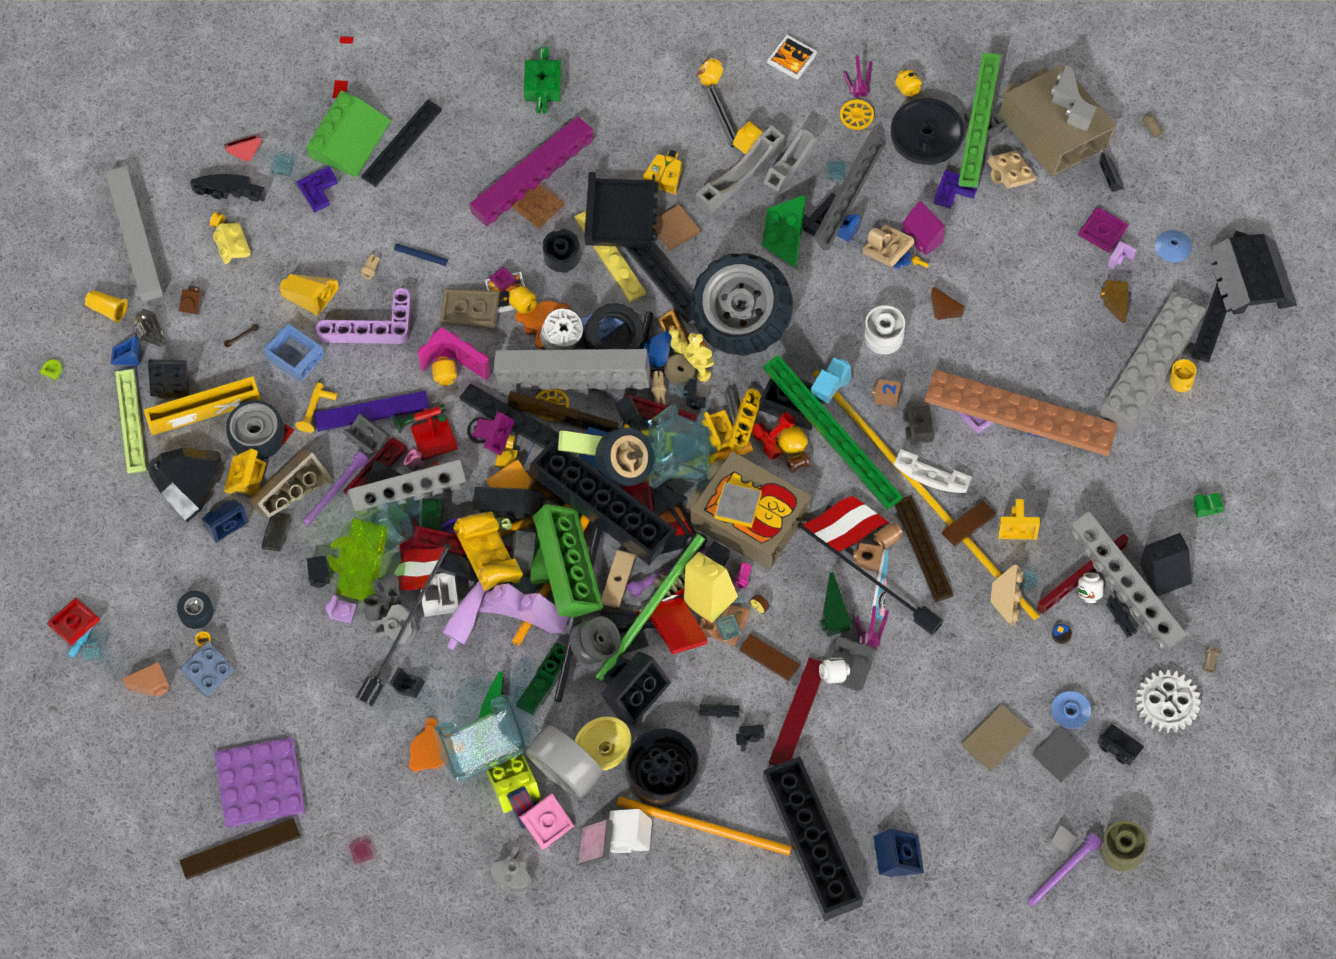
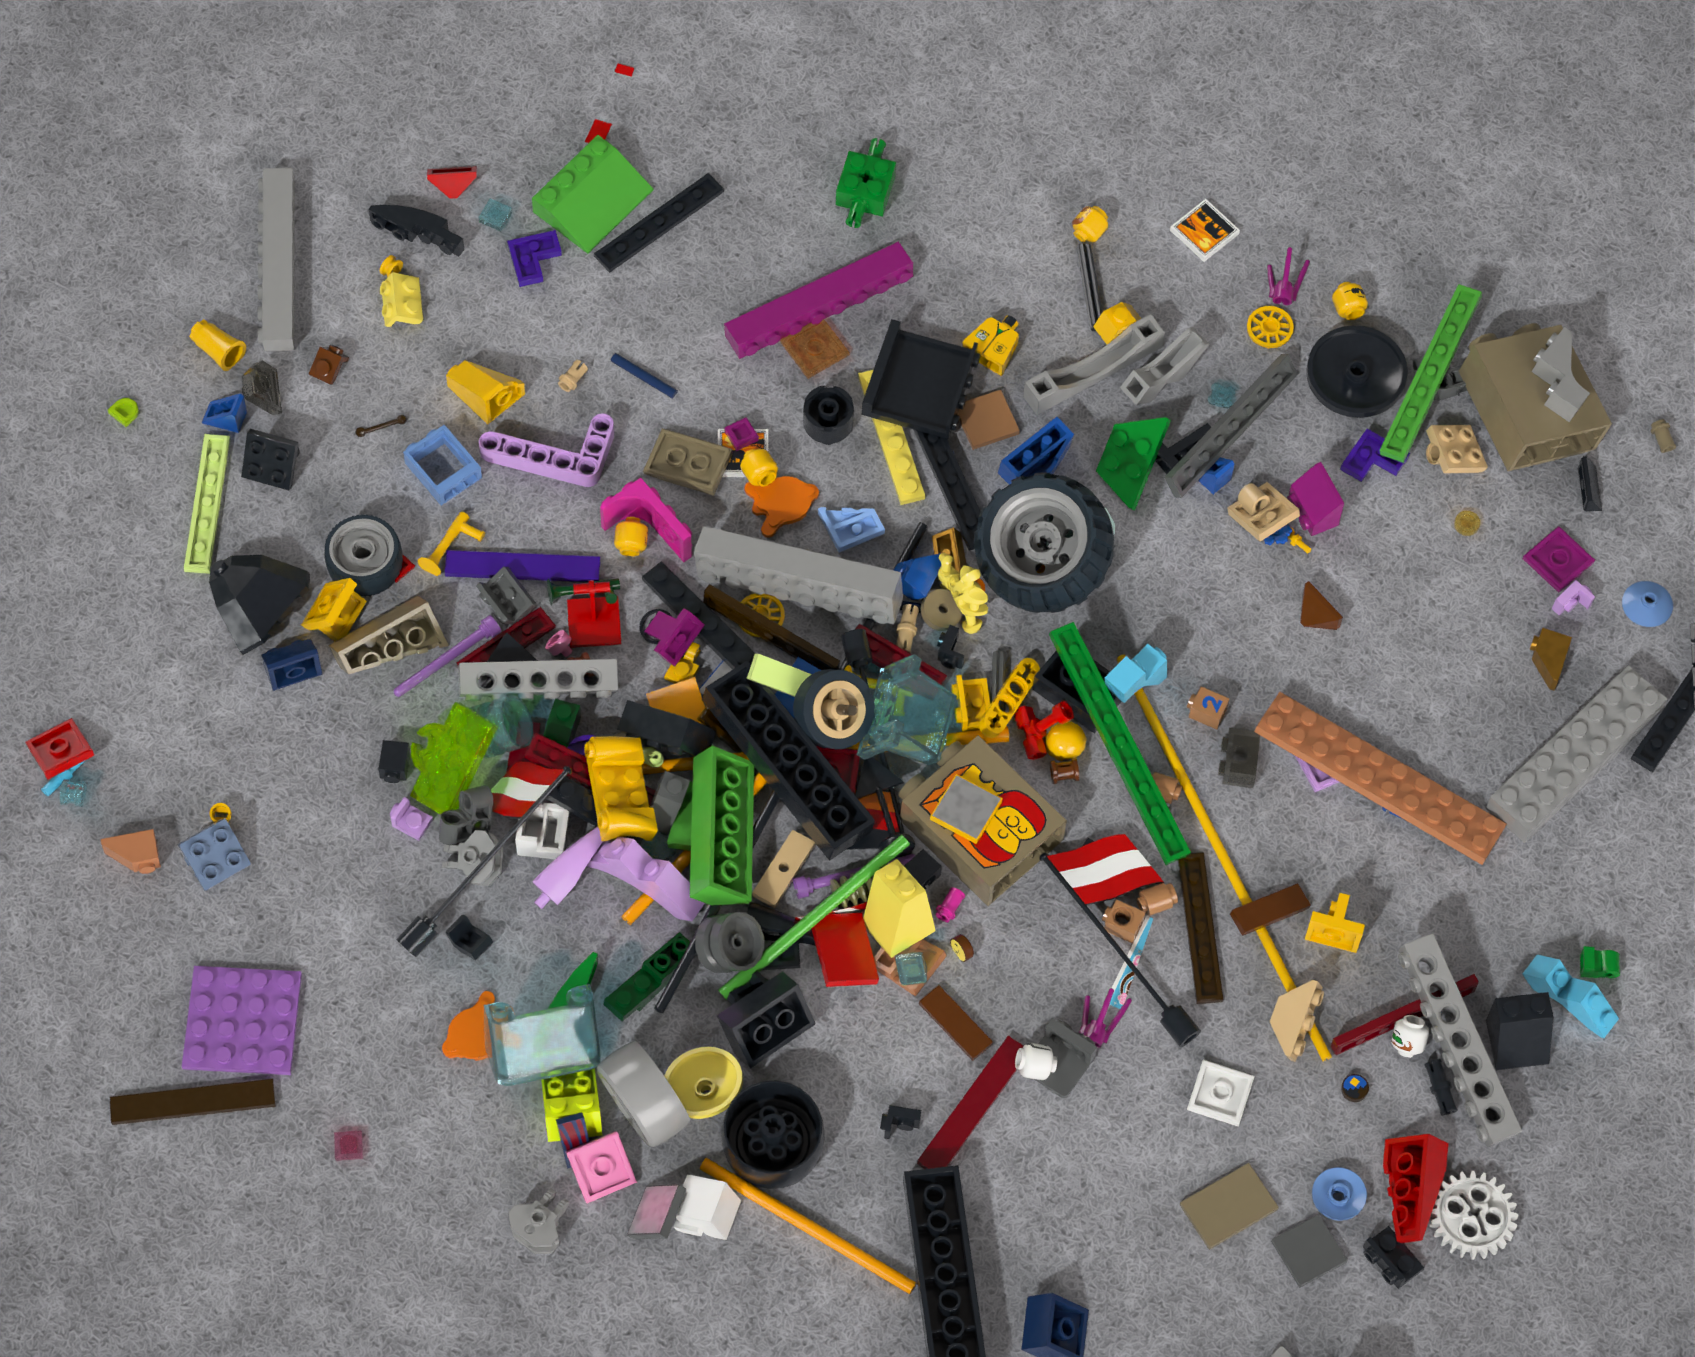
camera: 10 degrees right, 0 degrees up
yellow brick [144,376,261,436] -> none
black wheel [177,591,214,629] -> none
clear smoke slope [262,513,291,552] -> none
white wheel [540,309,583,350] -> none
black tyre [583,303,644,350] -> none
black pin [699,703,739,718] -> none
dark green slope [819,572,851,637] -> none
white wheel [864,305,905,354] -> none
white slope [894,449,972,493] -> none
clear light blue plate [1019,571,1037,590] -> none
yellow wheel [1169,359,1197,392] -> none
dark tan pin [1202,647,1220,673] -> none
none -> blue wedge [998,417,1074,485]
none -> medium nougat brick [1151,772,1182,804]
none -> white tile [1187,1060,1255,1127]
none -> red wedge [1383,1134,1449,1243]
none -> clear yellow tile [1454,511,1480,536]
none -> medium azure arch [1522,955,1619,1038]

